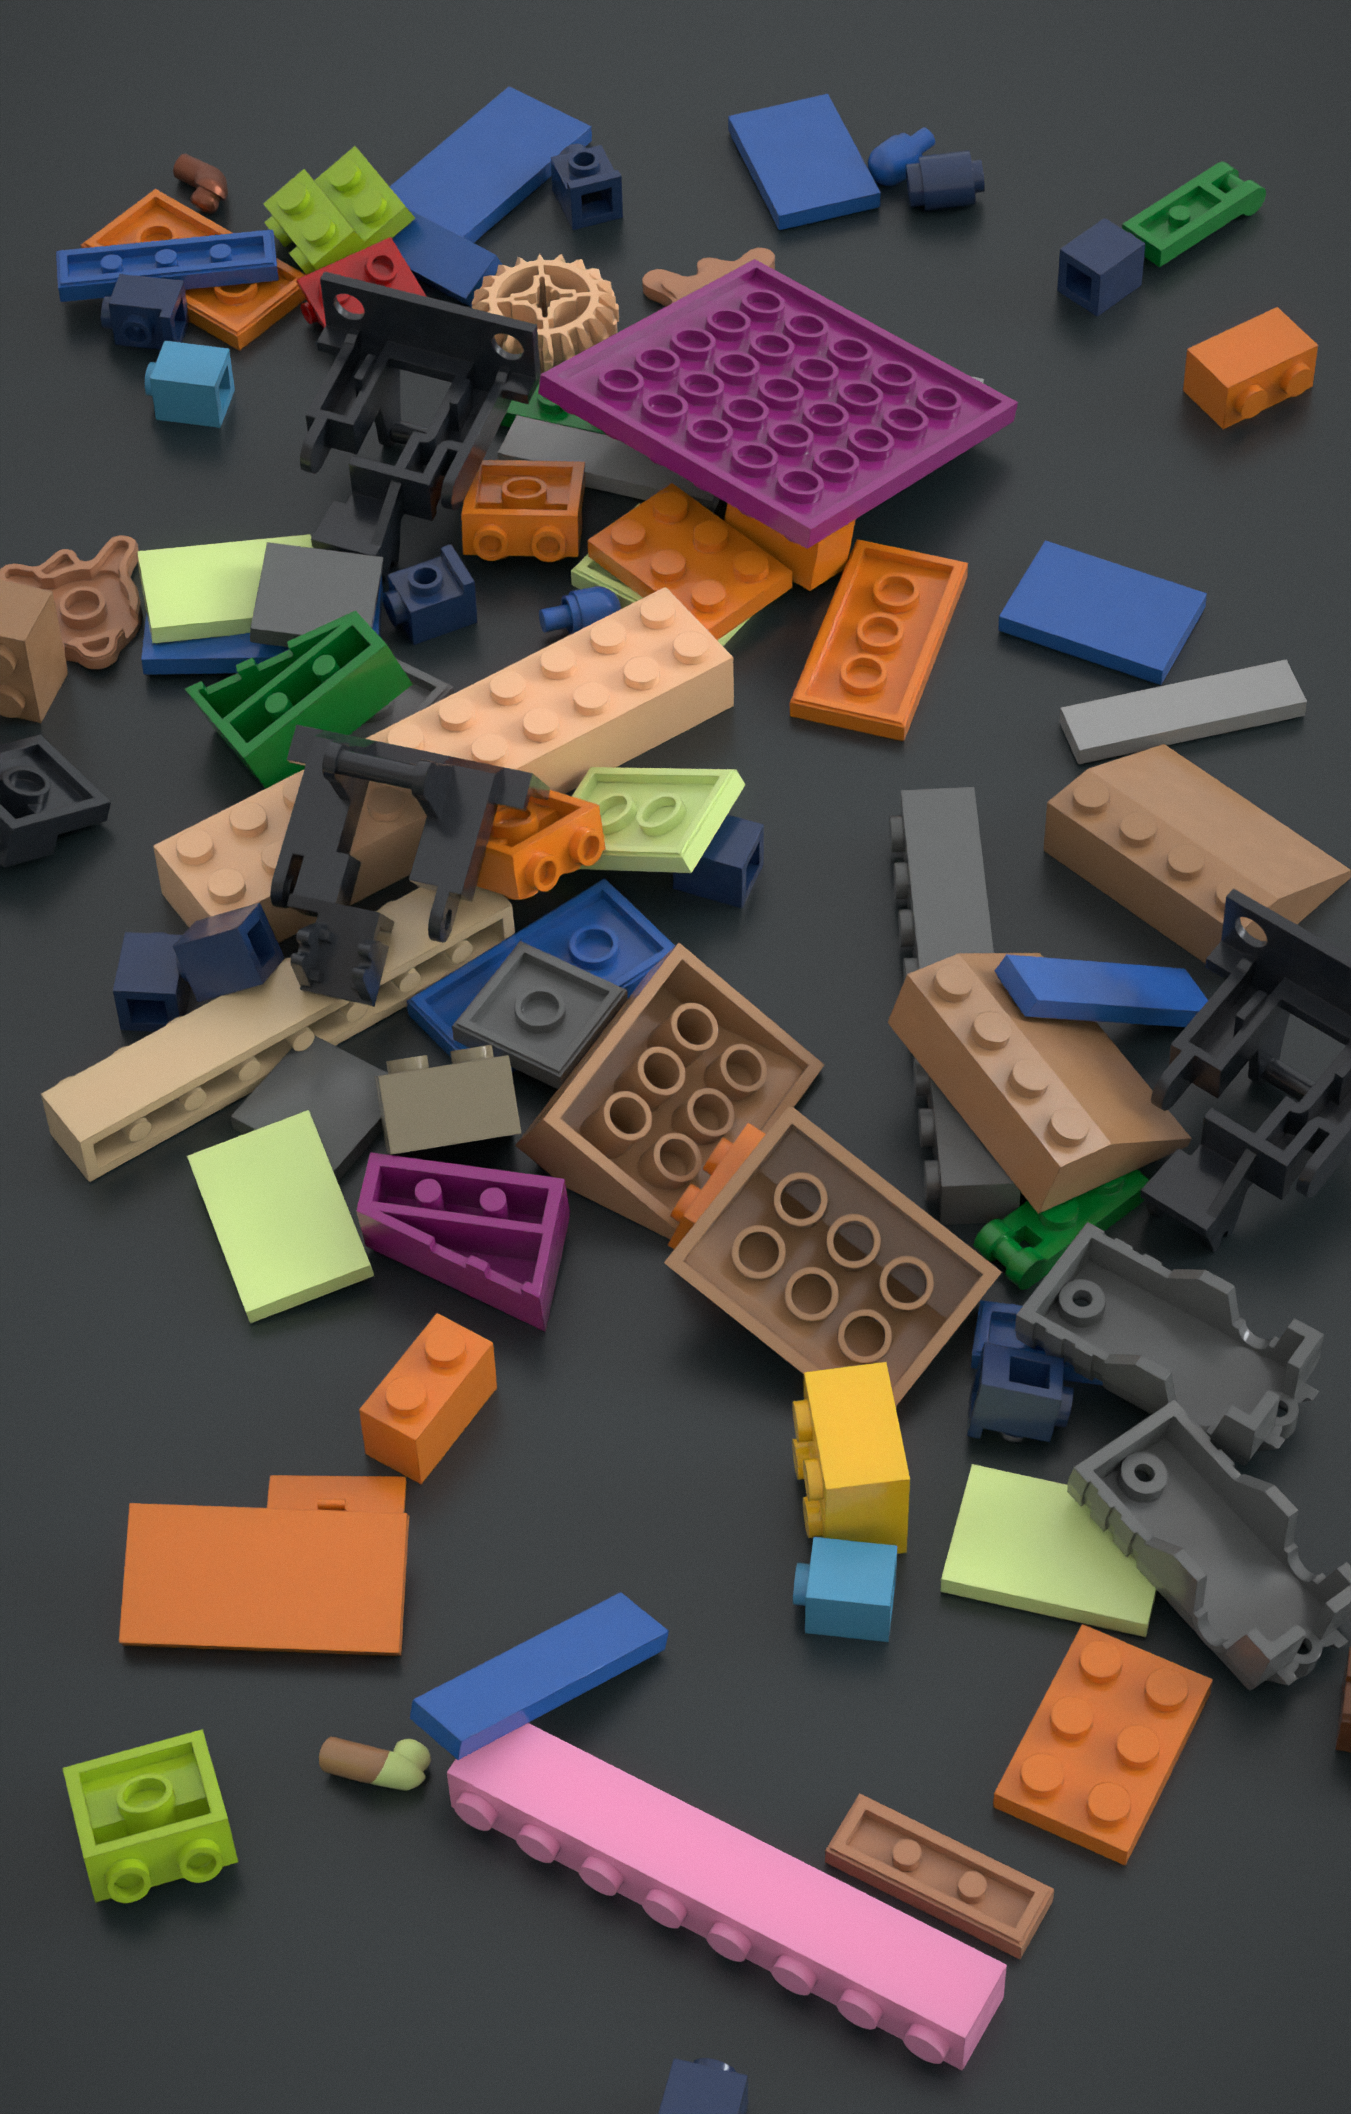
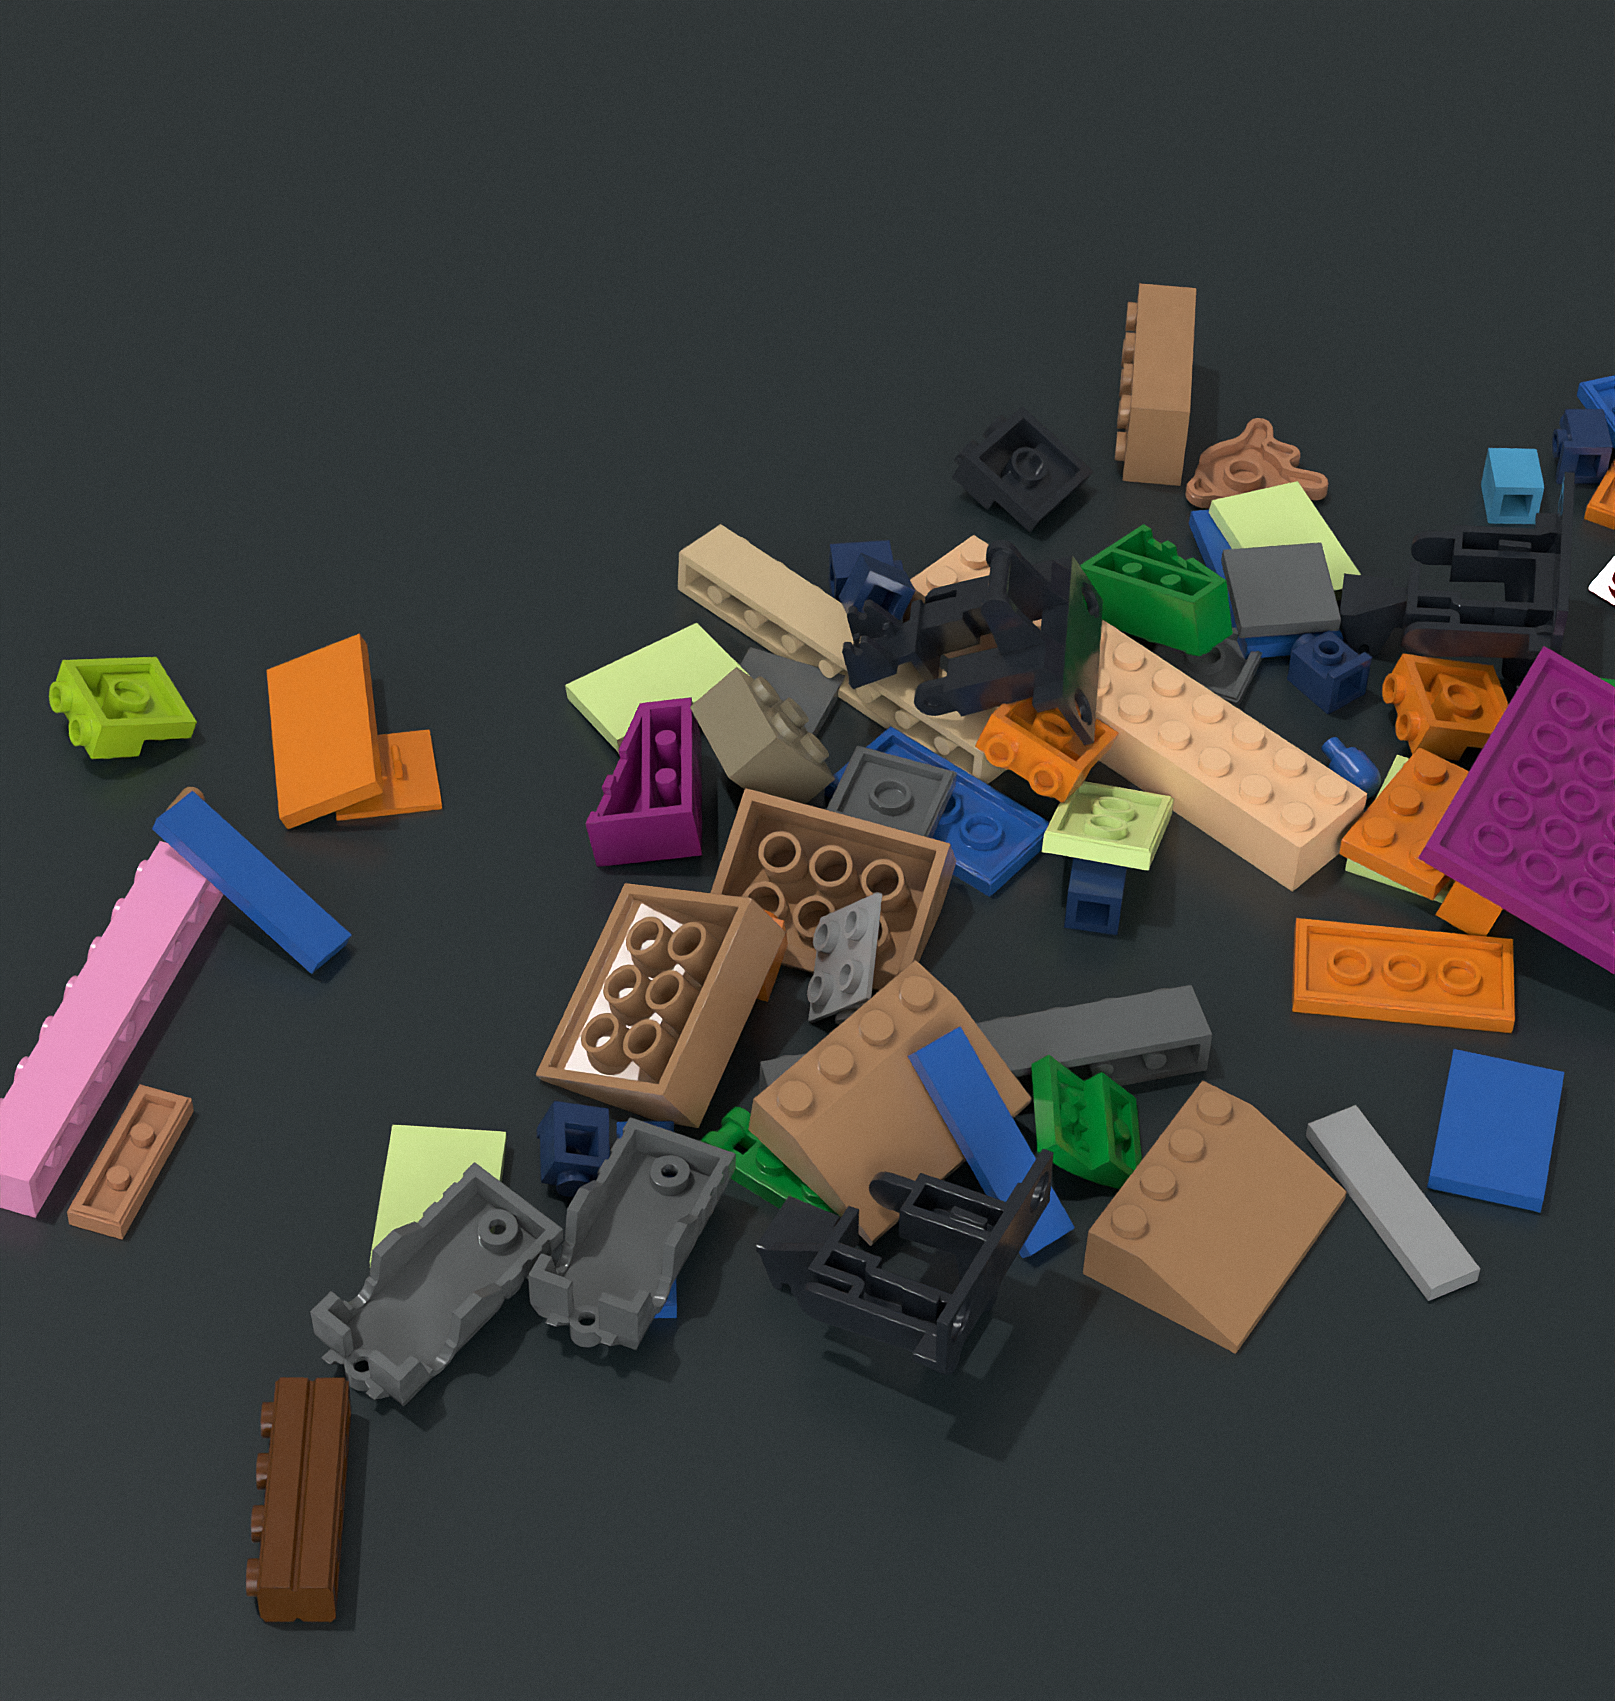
camera: 75 degrees right, 5 degrees down
orange brick [359,1313,497,1484] -> none
yellow brick [792,1362,910,1554] -> none
dark azure brick [793,1537,897,1642] -> none
orange plate [993,1624,1213,1866] -> none
none -> light grey hinge [807,892,882,1025]
none -> green slope [1031,1055,1142,1189]

